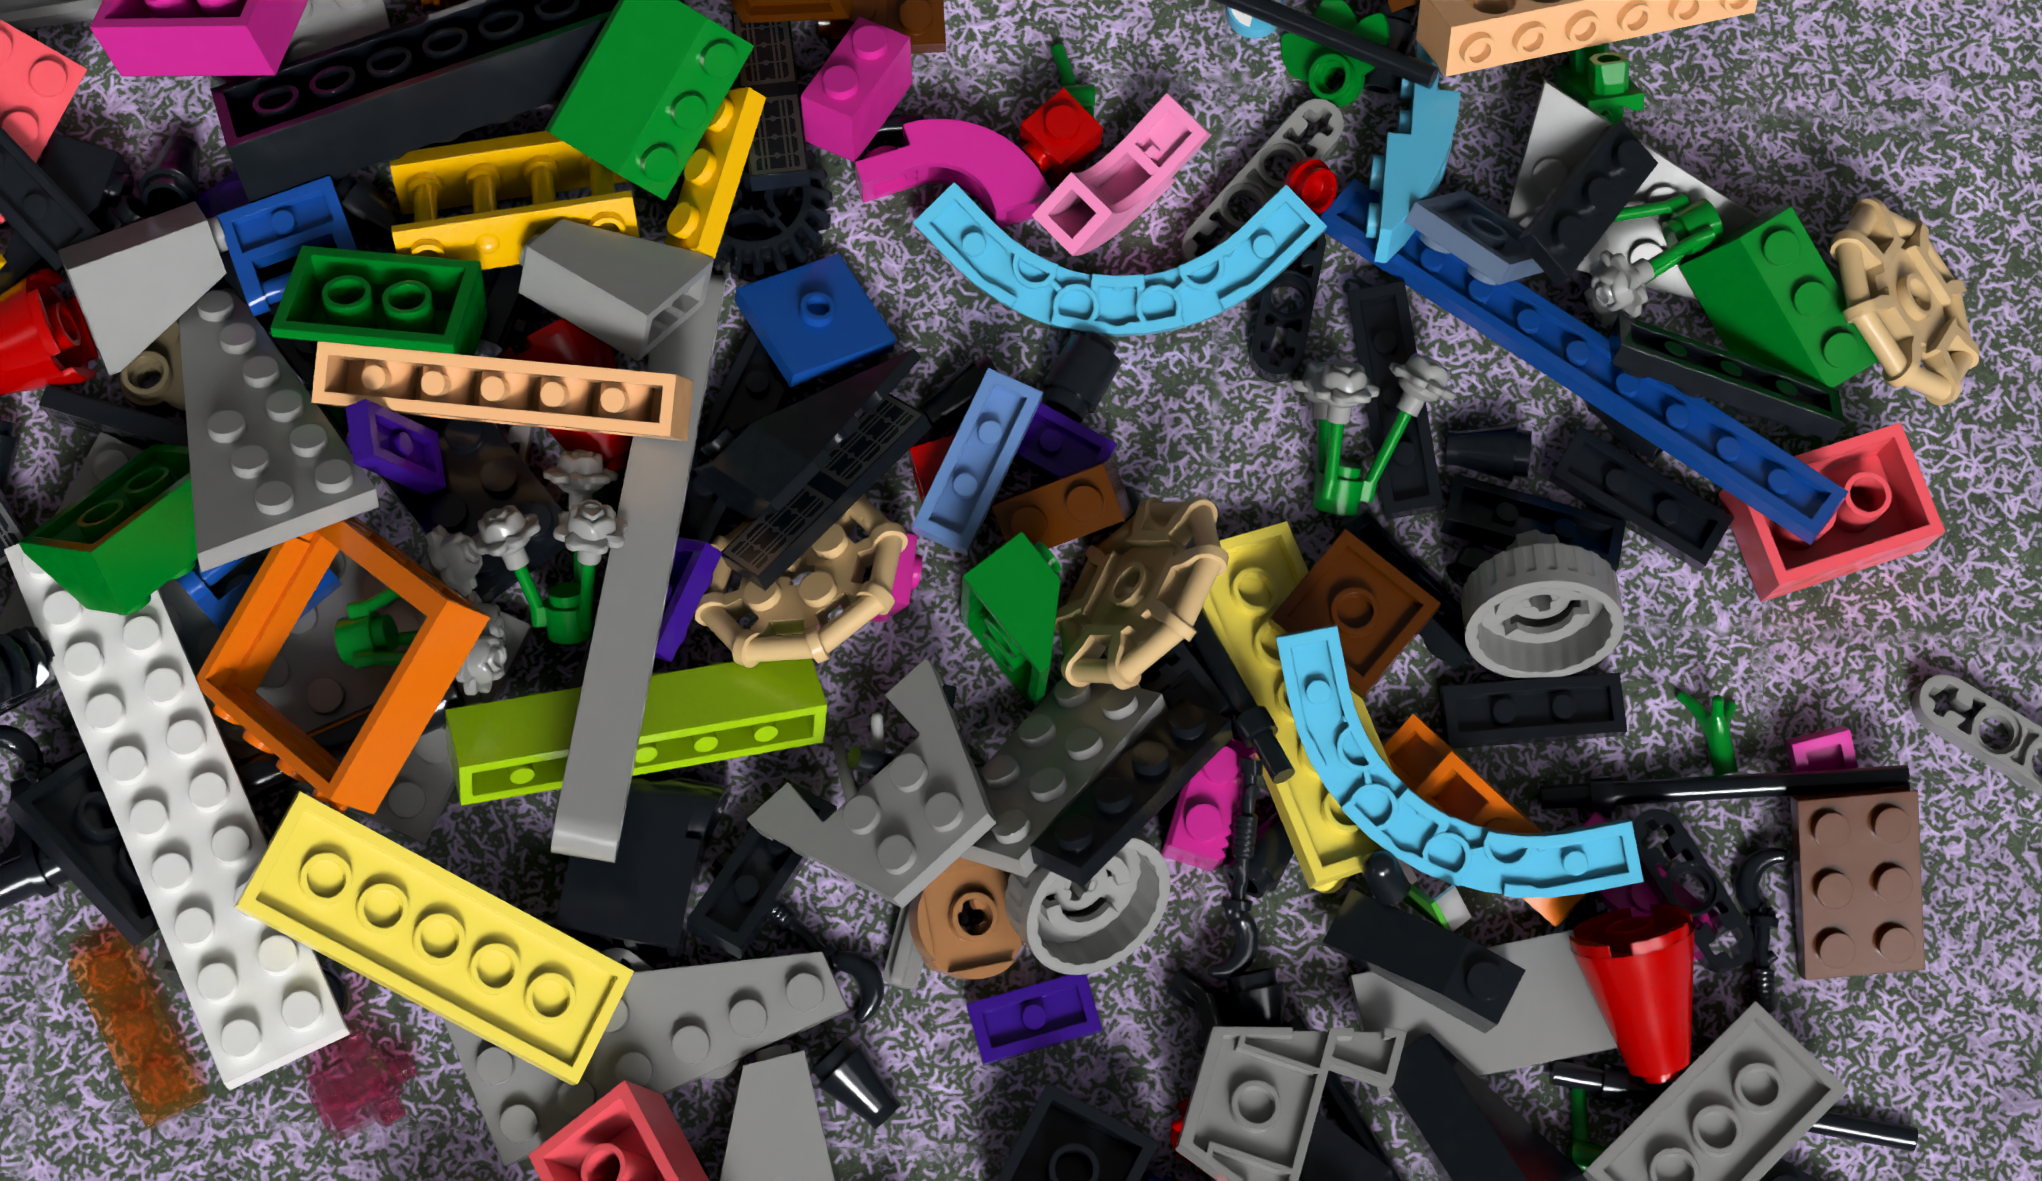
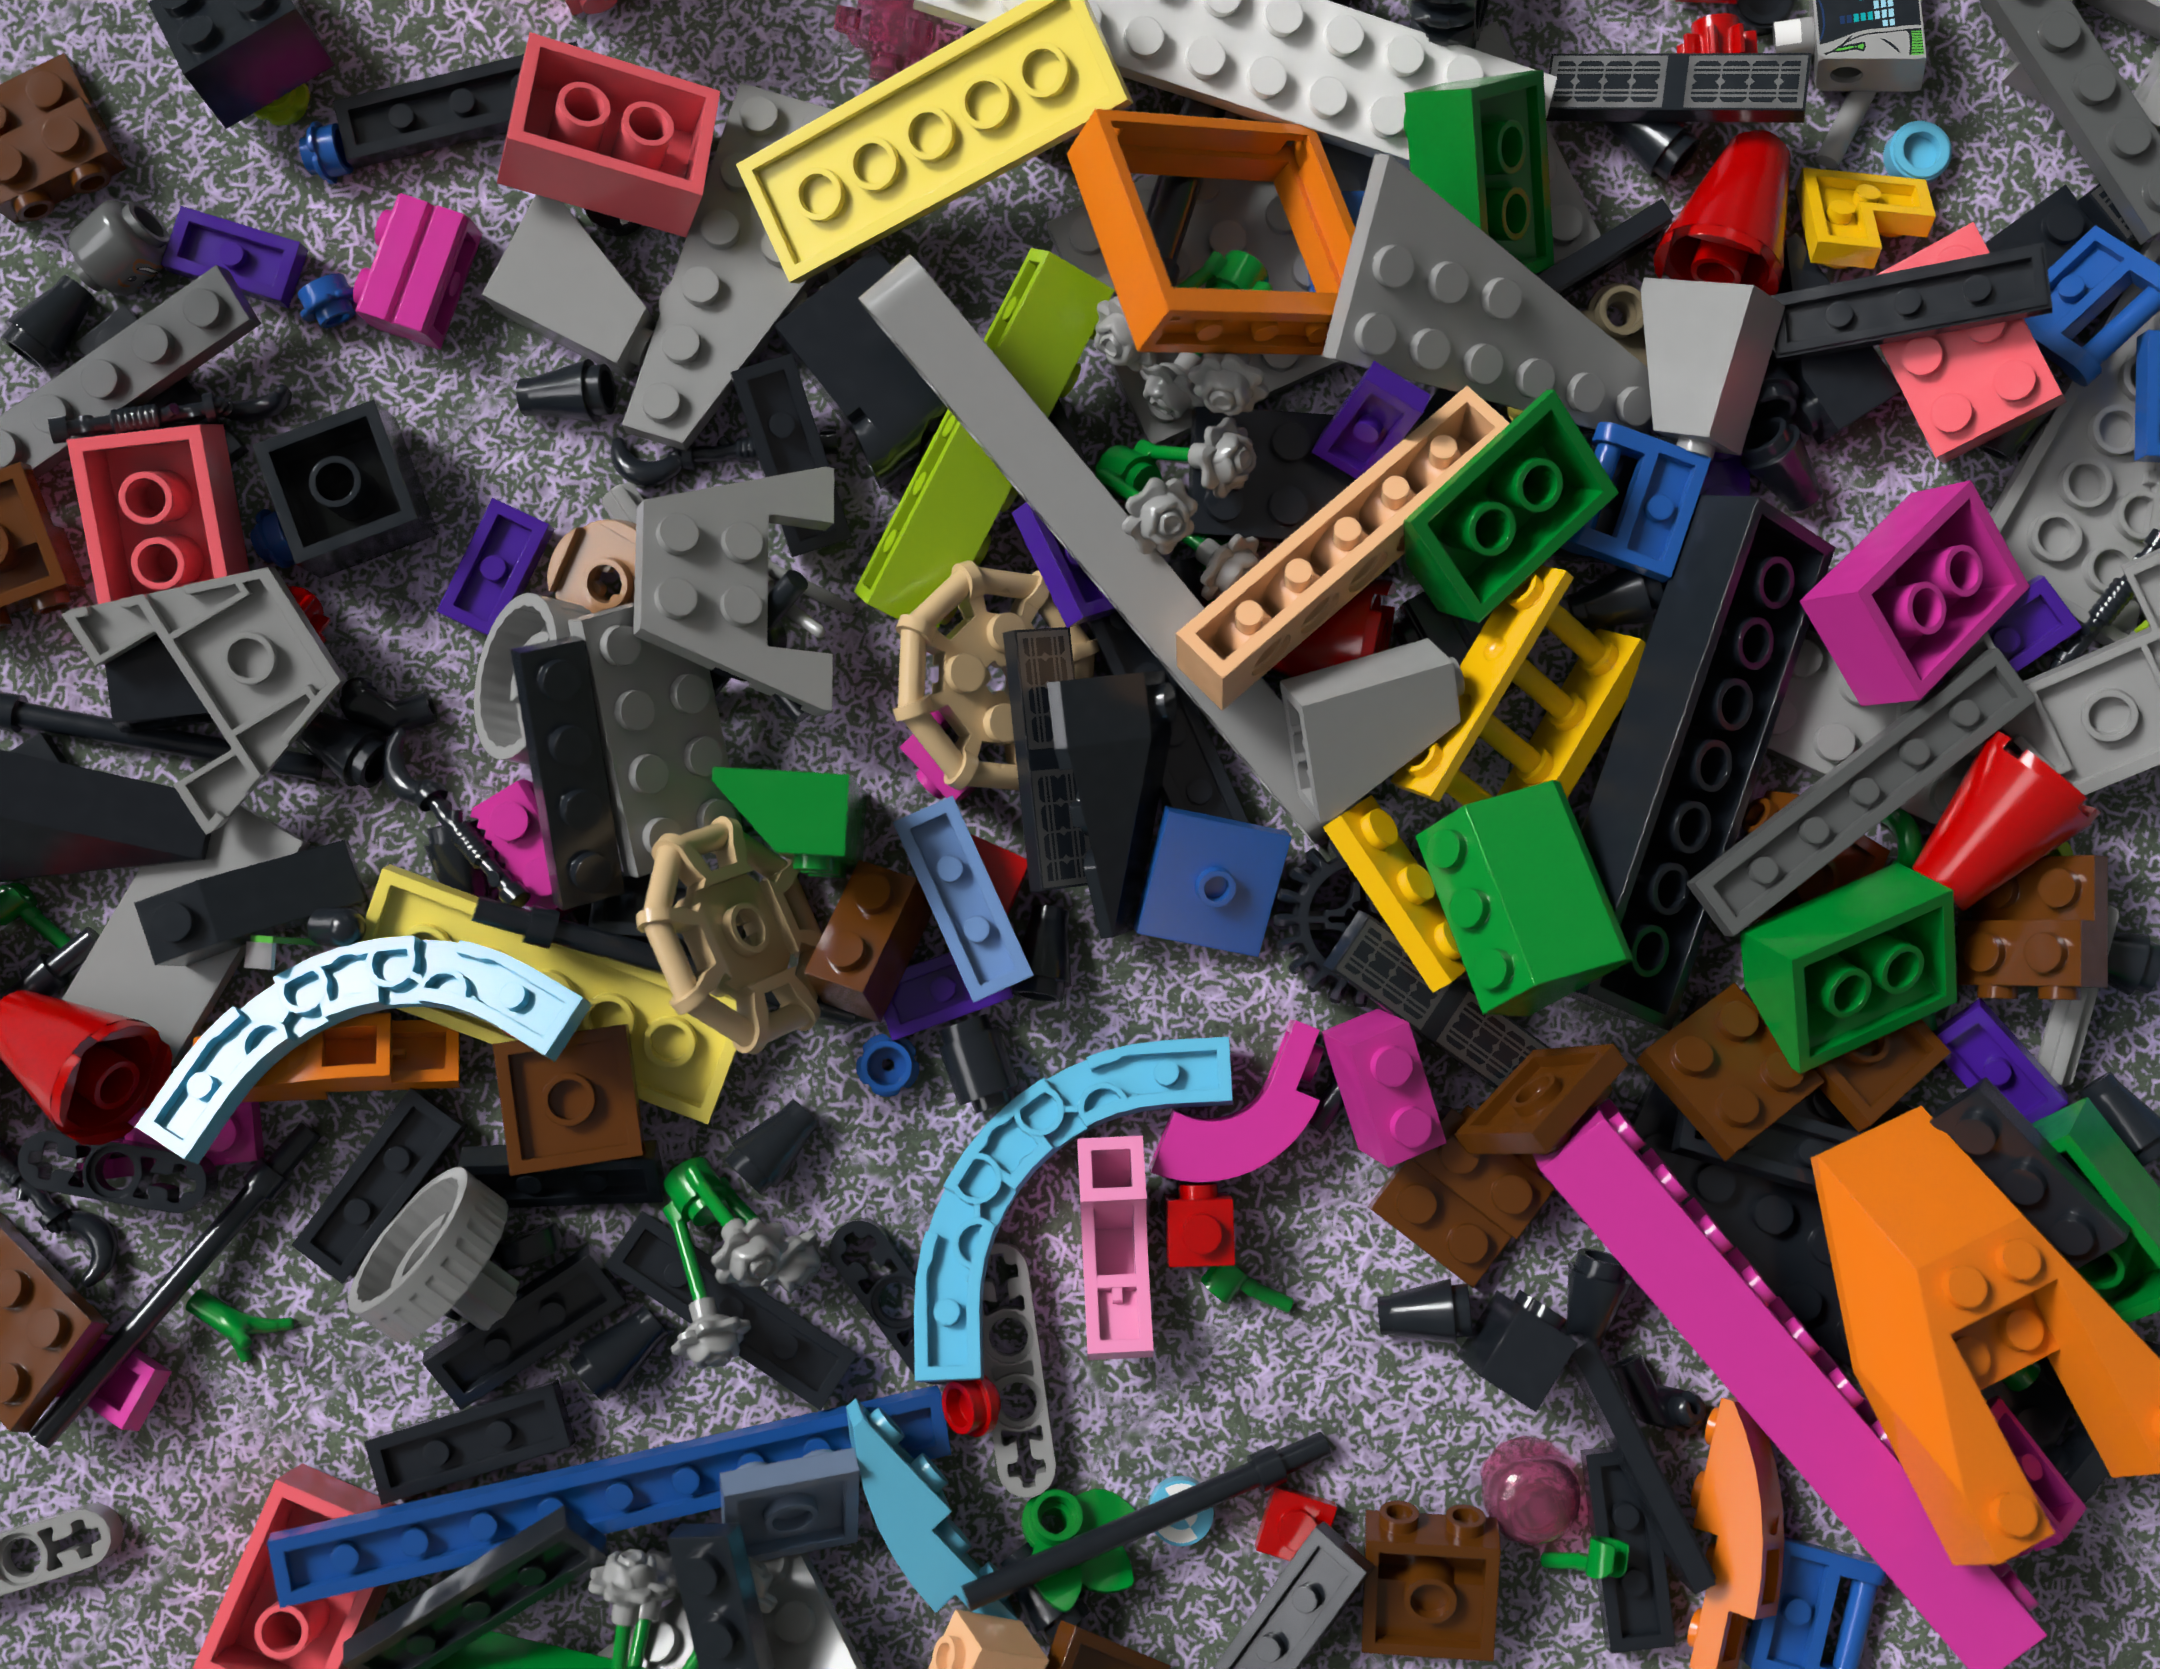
camera: 135 degrees right, 10 degrees up
none -> black cone [724,1099,820,1195]
none -> blue plate [856,1034,920,1097]

